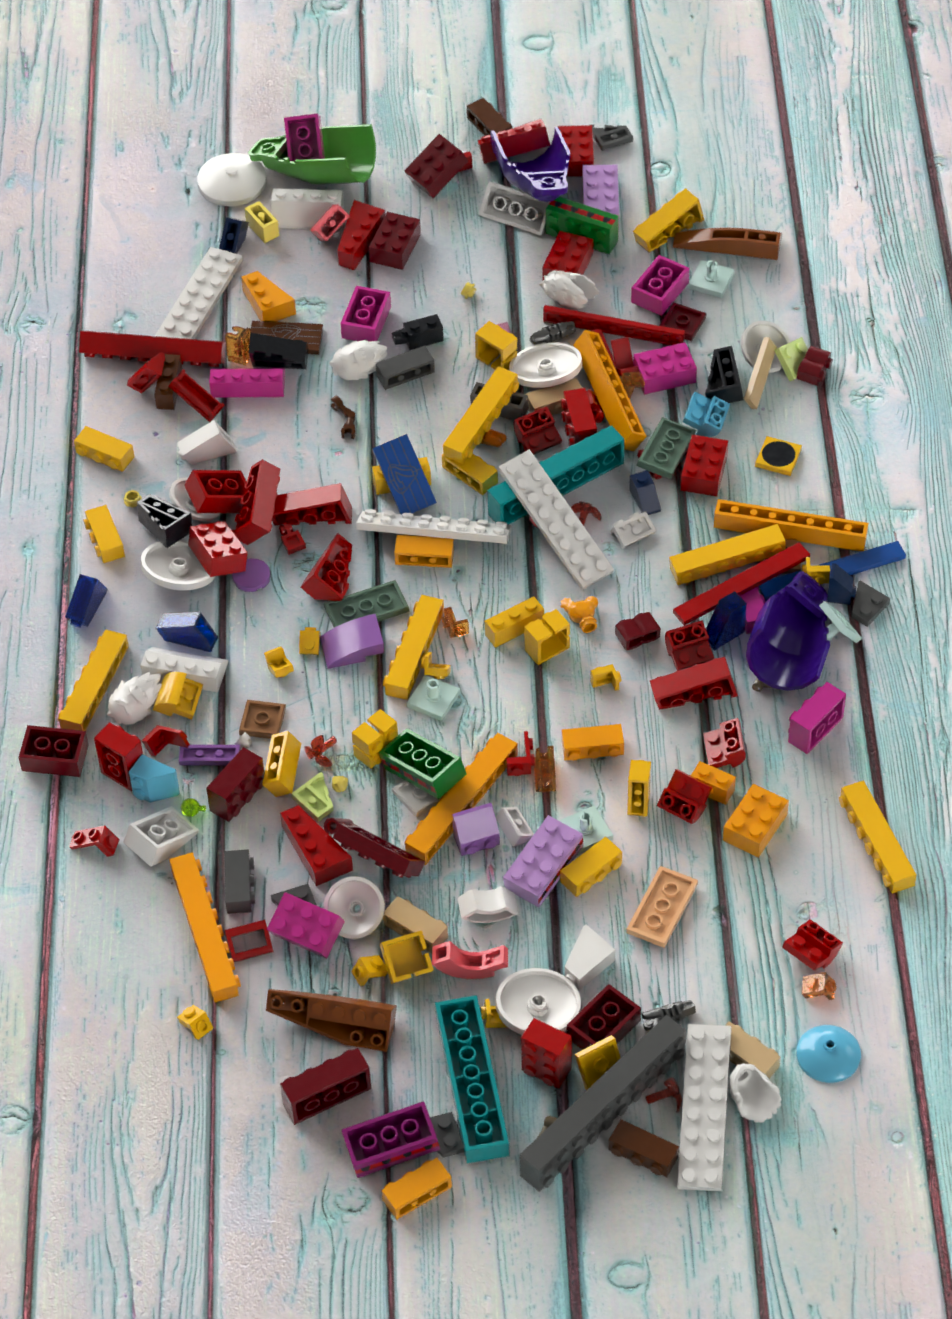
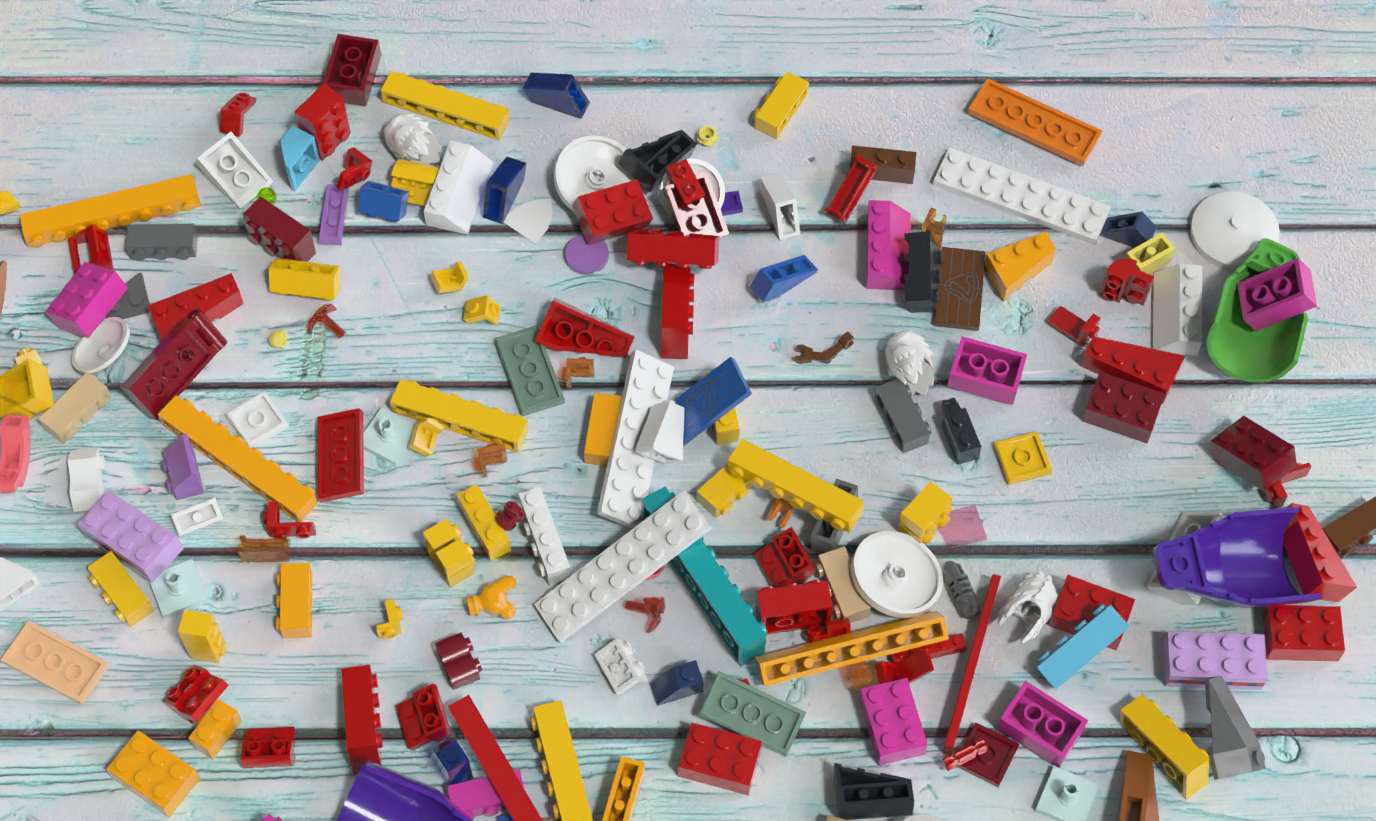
camera: 90 degrees right, 10 degrees up
red brick [79,331,226,367] -> none
yellow brick [83,505,125,564] -> none
red tile [127,352,165,394] -> none
white hinge [234,732,252,749] -> none
medium nougat tile [239,700,286,739] -> none
red plate [279,522,306,555] -> none
yellowish green wing [291,772,334,822] -> none
coral brick [310,205,349,241] -> none
medium lavender slope [320,614,384,669] -> none
yellow piece [352,709,398,769] -> none
green brick [379,728,467,799] -> none
light yellow plate [461,282,476,299] -> none
green brick [546,197,619,255] -> none
dark grey wing [591,124,633,151] -> none
medium azure brick [683,392,730,437] -> none
none -> red plate [317,408,364,503]
none -> blue brick [358,181,409,222]
none -> dark red wheel [495,501,525,531]
none -> white sticker [502,199,553,244]
none -> white brick [517,487,571,586]
none -> clear orange bracket [562,357,595,388]
none -> white slope [635,400,684,464]
none -> red bracket [666,159,705,205]
none -> blue slope [750,255,818,302]
none -> axle [942,739,988,771]
none -> orange plate [968,78,1103,166]
none -> yellow tile [993,431,1053,485]
none -> medium azure brick [1037,604,1130,689]
none -> red bracket [1048,306,1101,346]
none -> red brick [1099,258,1154,306]
none -> wedge [1205,676,1266,780]

